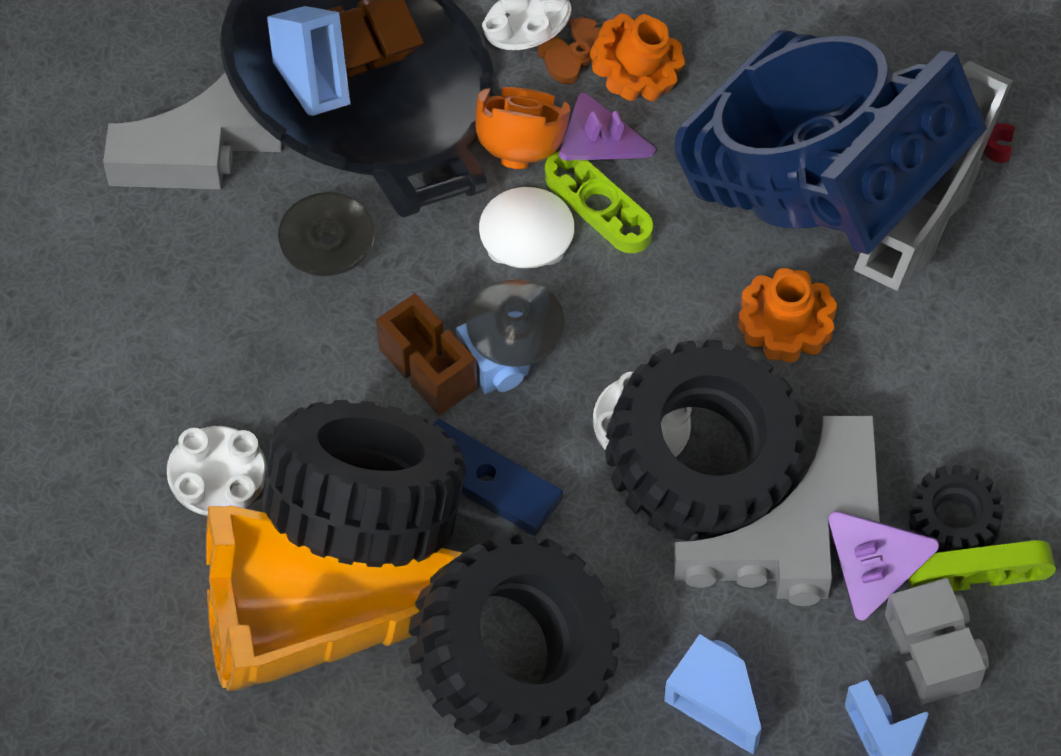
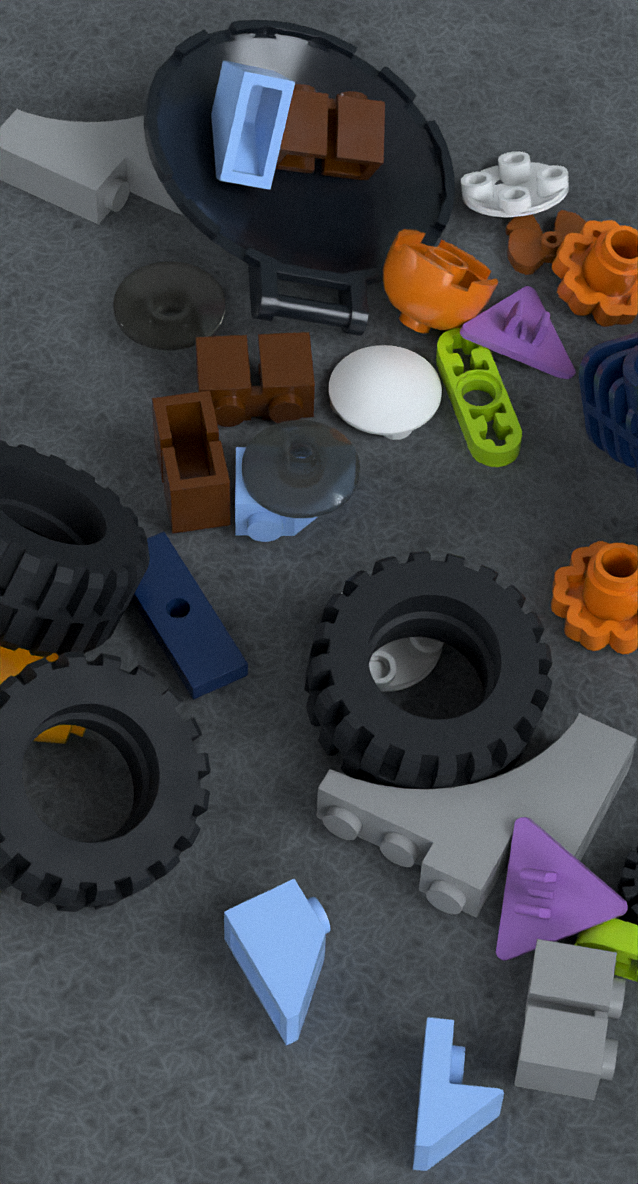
camera: 25 degrees right, 5 degrees down
none -> reddish brown piece [196,332,315,427]

